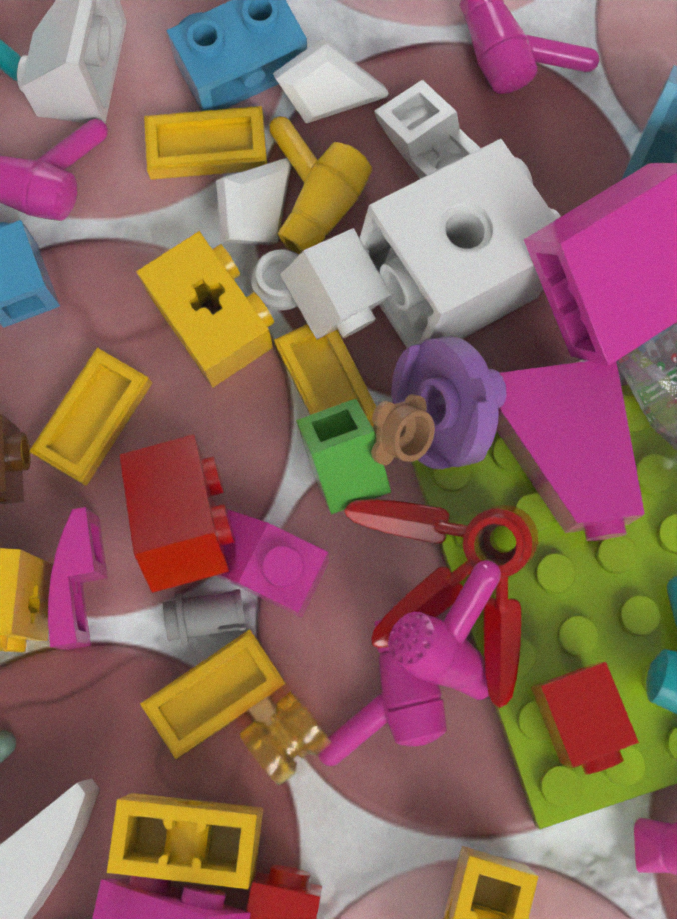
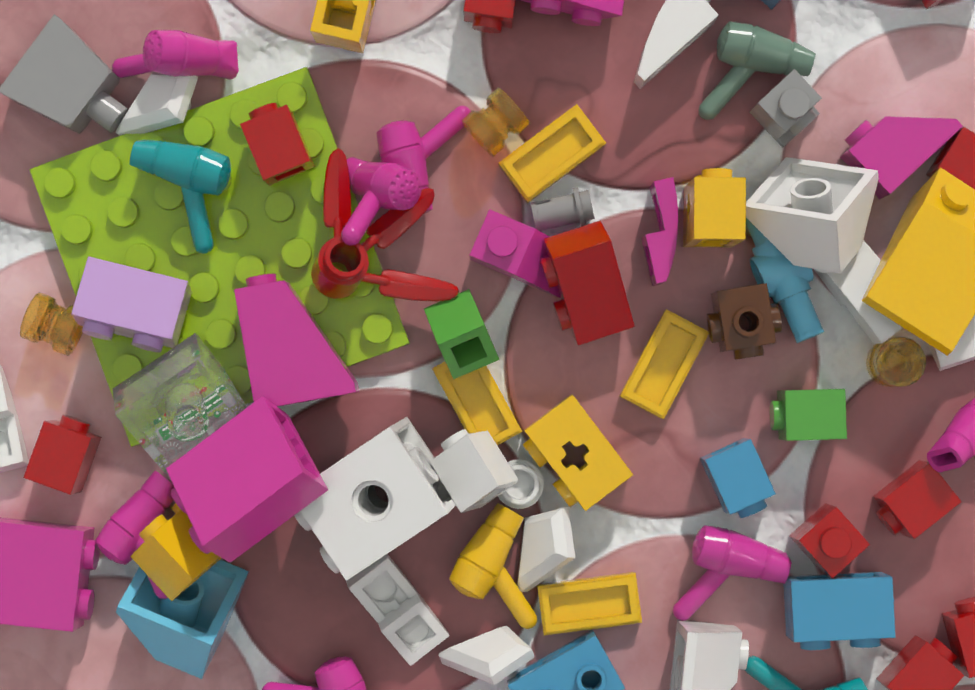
camera: 175 degrees right, 10 degrees up
yellow brick [107,793,263,889] -> none
medium nougat plate [371,394,435,465] -> none
medium lavender plate [391,336,507,469] -> none

